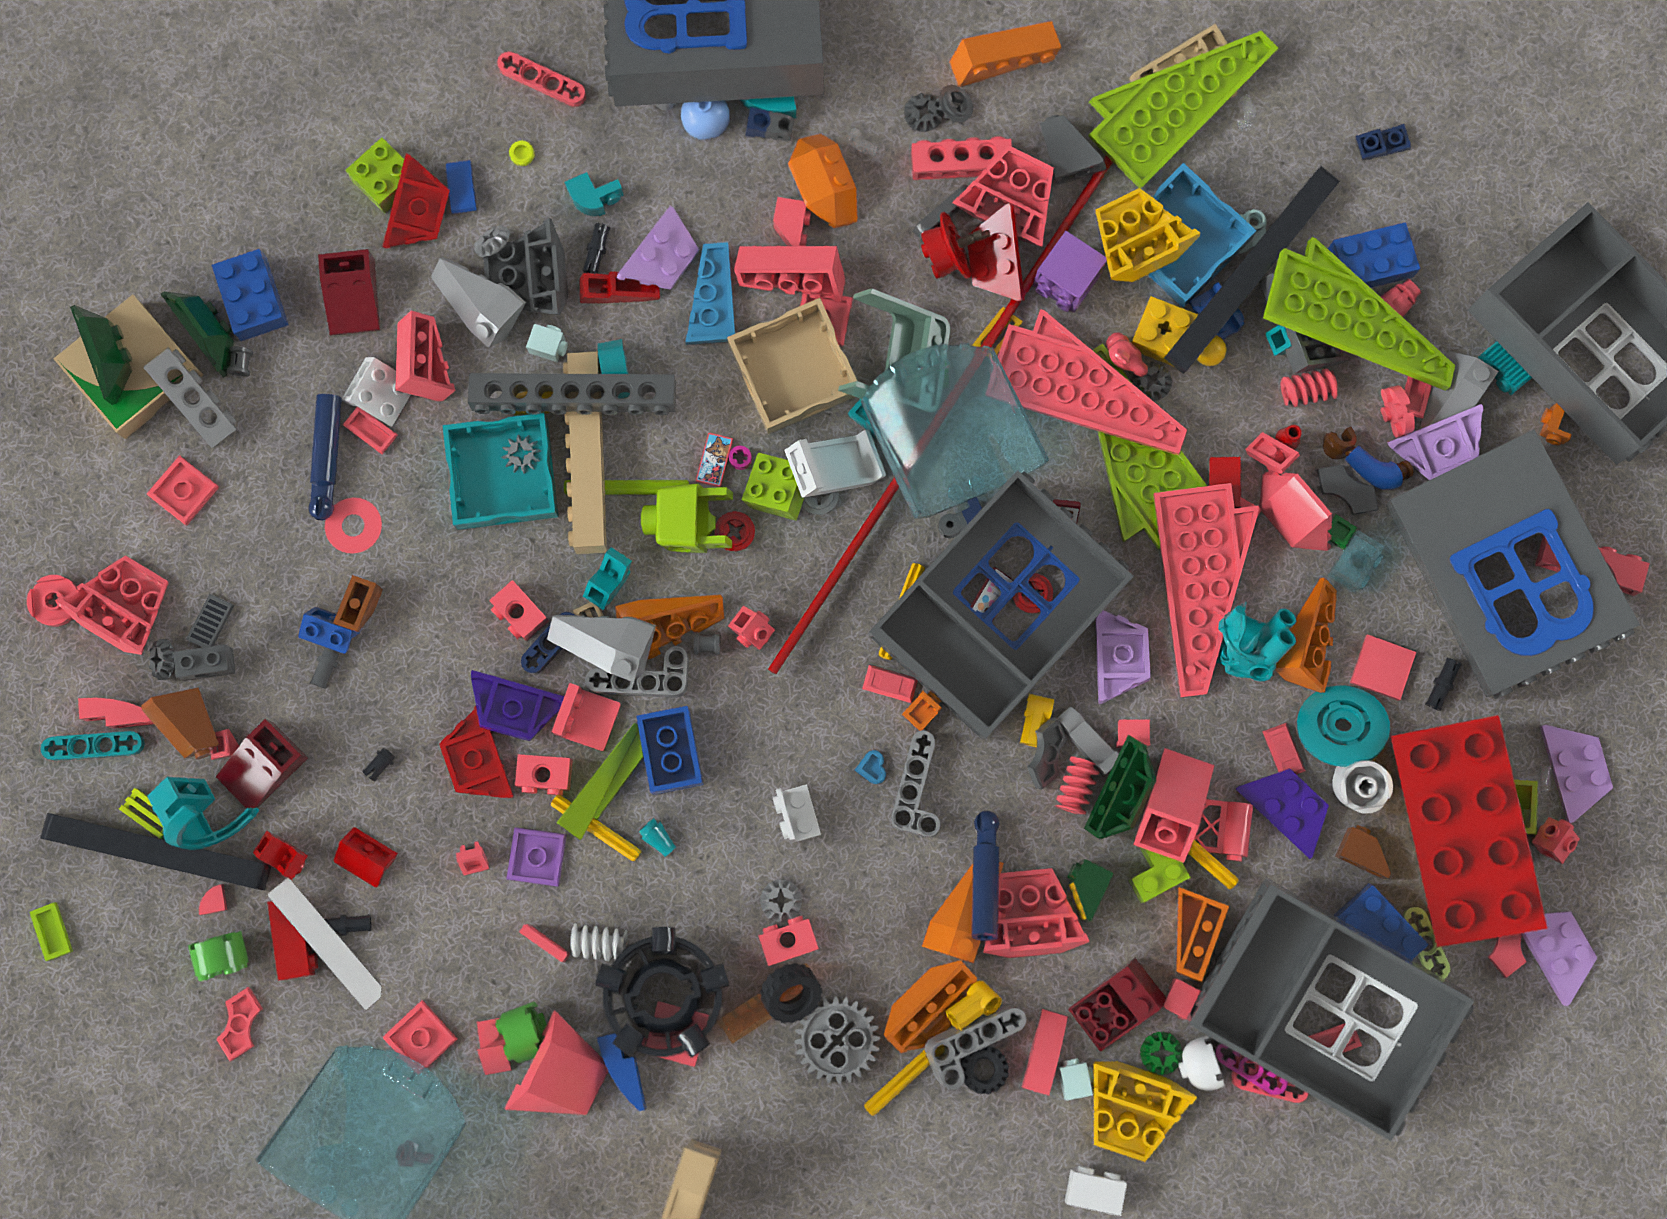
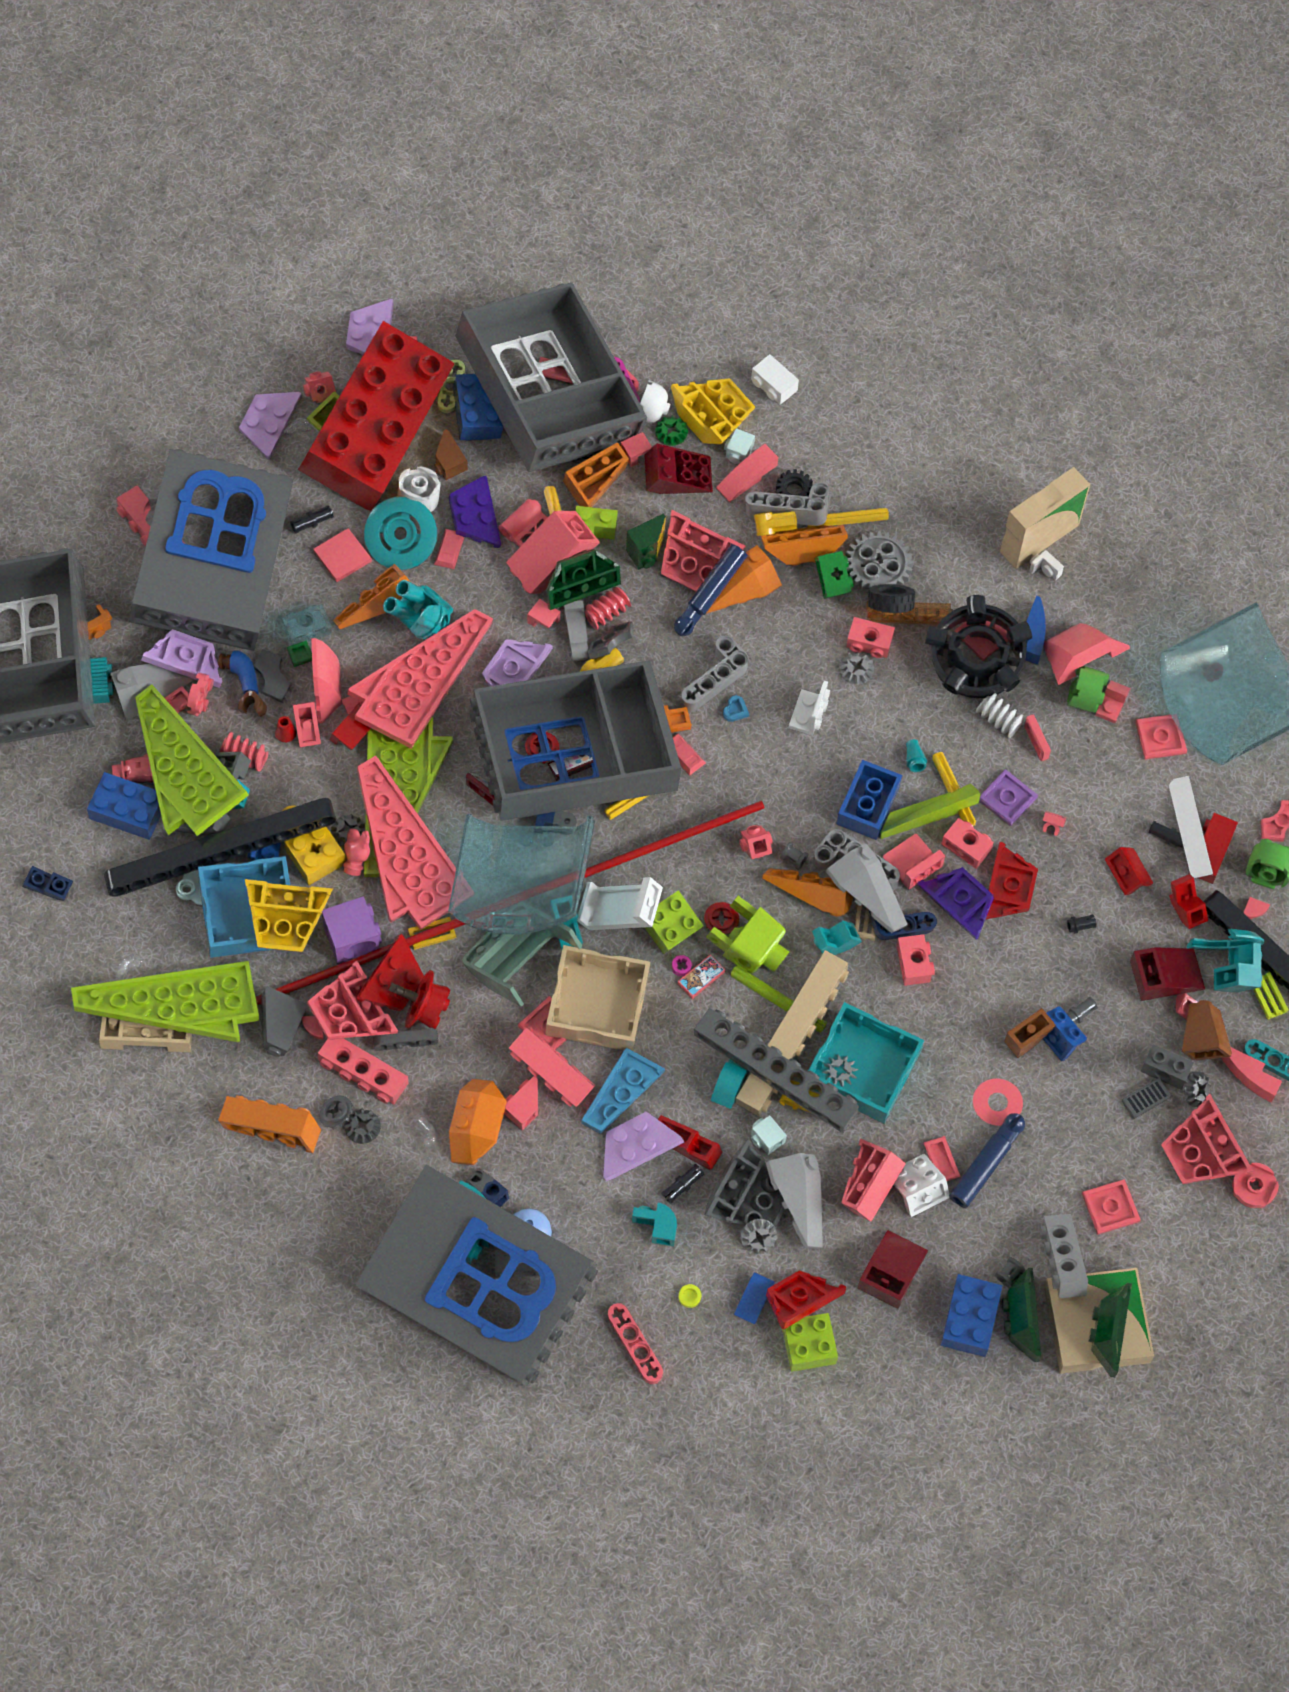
camera: 150 degrees left, 15 degrees down
none -> green brick [814,551,853,599]
none -> white bracket [1029,550,1064,580]

